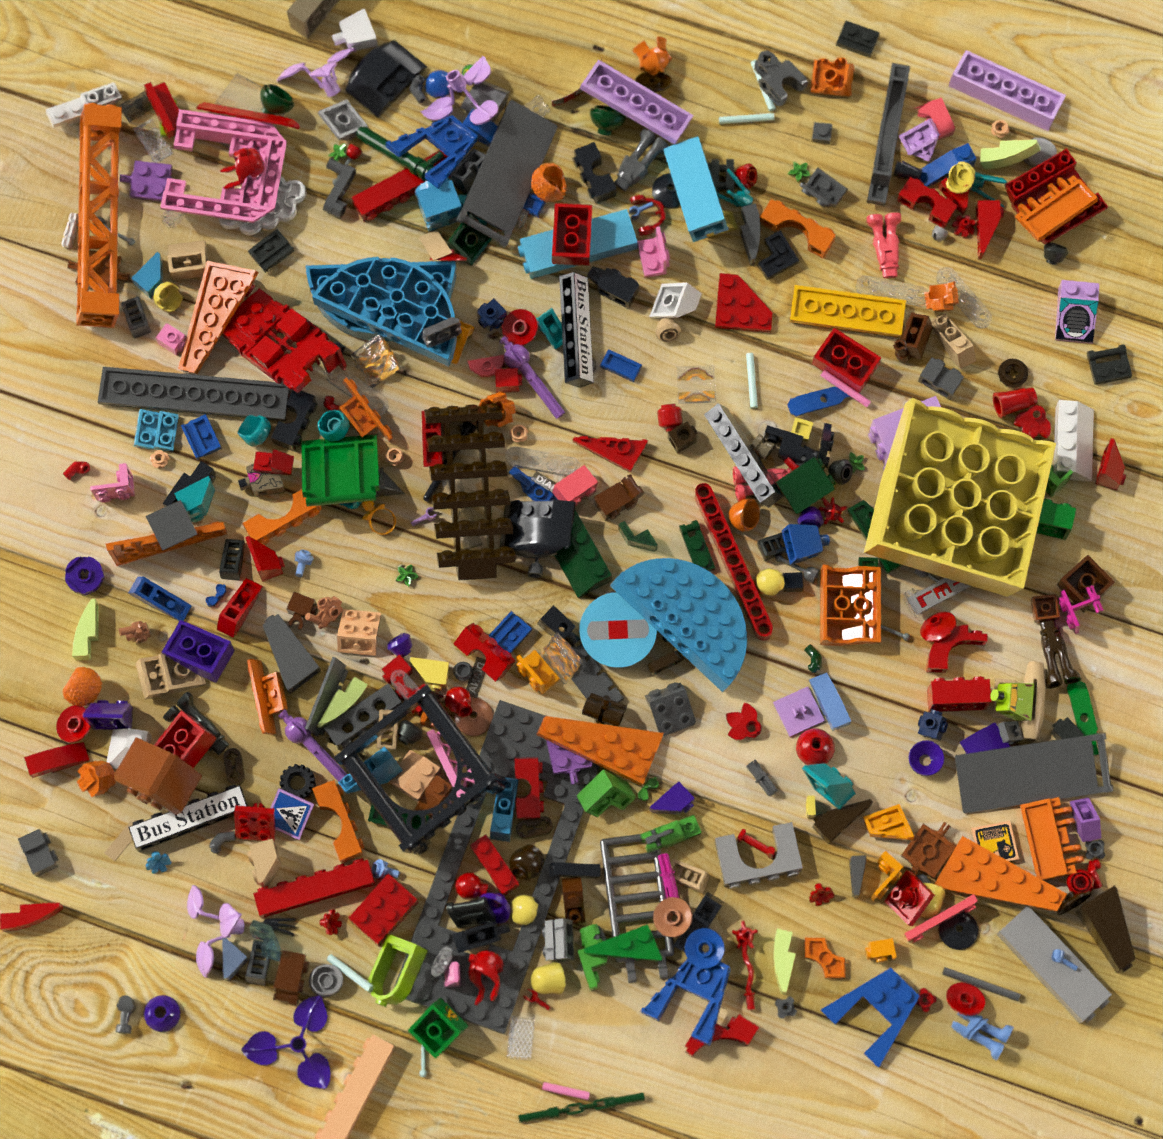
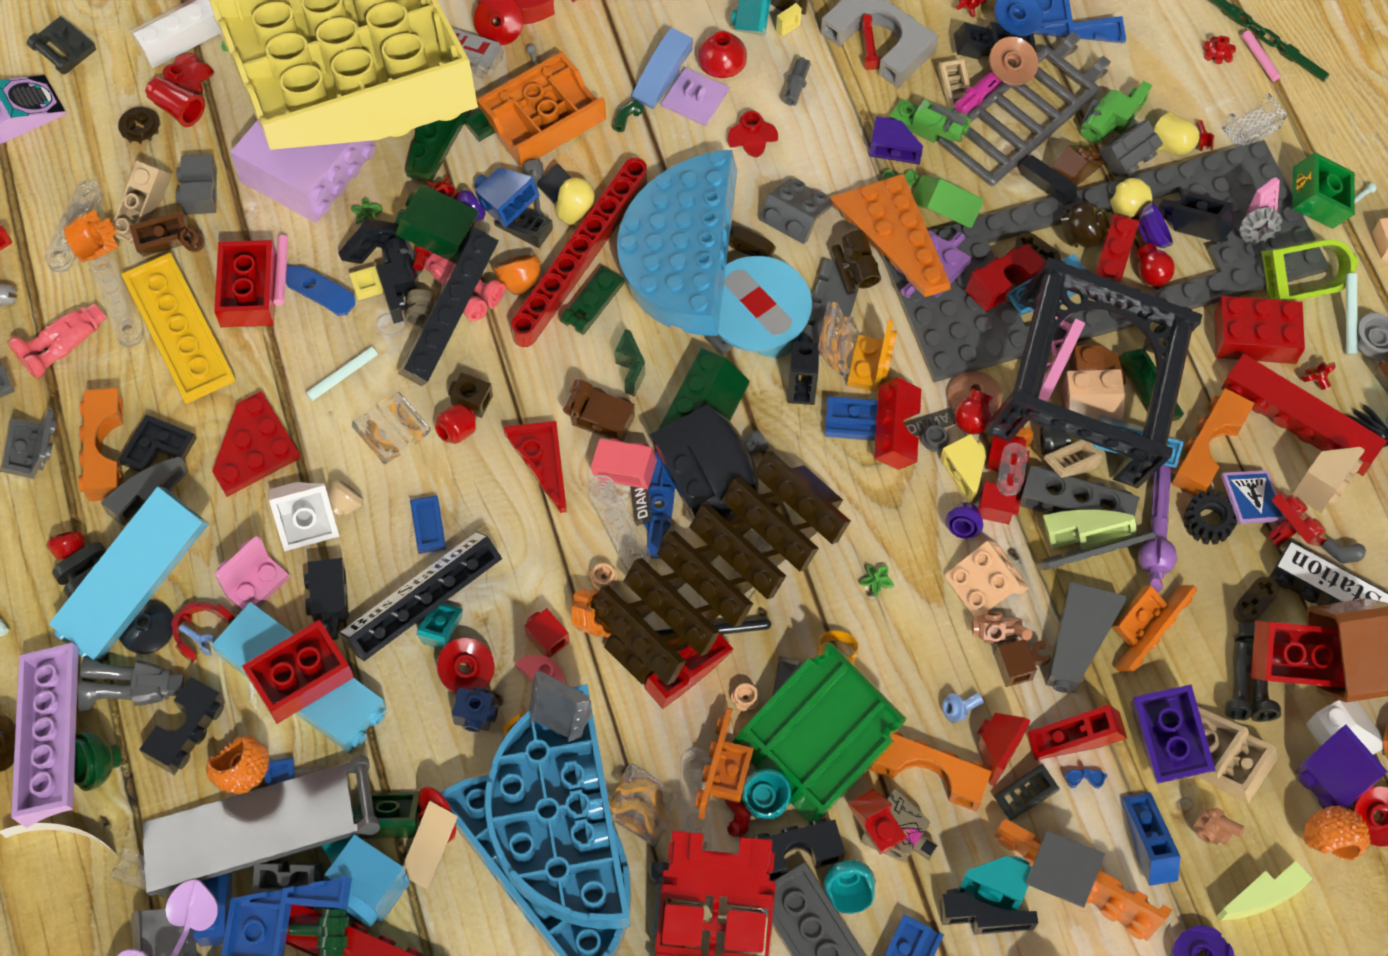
camera: 130 degrees left, 10 degrees down
light blue plate [371,859,400,879] -> none
lavender hand [411,507,437,526] -> none
pearl dark grey plate [446,897,496,929] -> none
red hair [468,950,504,1006] -> none
medium lavender piece [499,336,565,419] -> none
green wing [583,924,663,962] -> none
teal plant [717,169,753,208] -> none
bright green plant [788,162,810,182] -> none
pearl dark grey cone [828,459,853,485] -> none
none -> red plant [1202,36,1236,64]

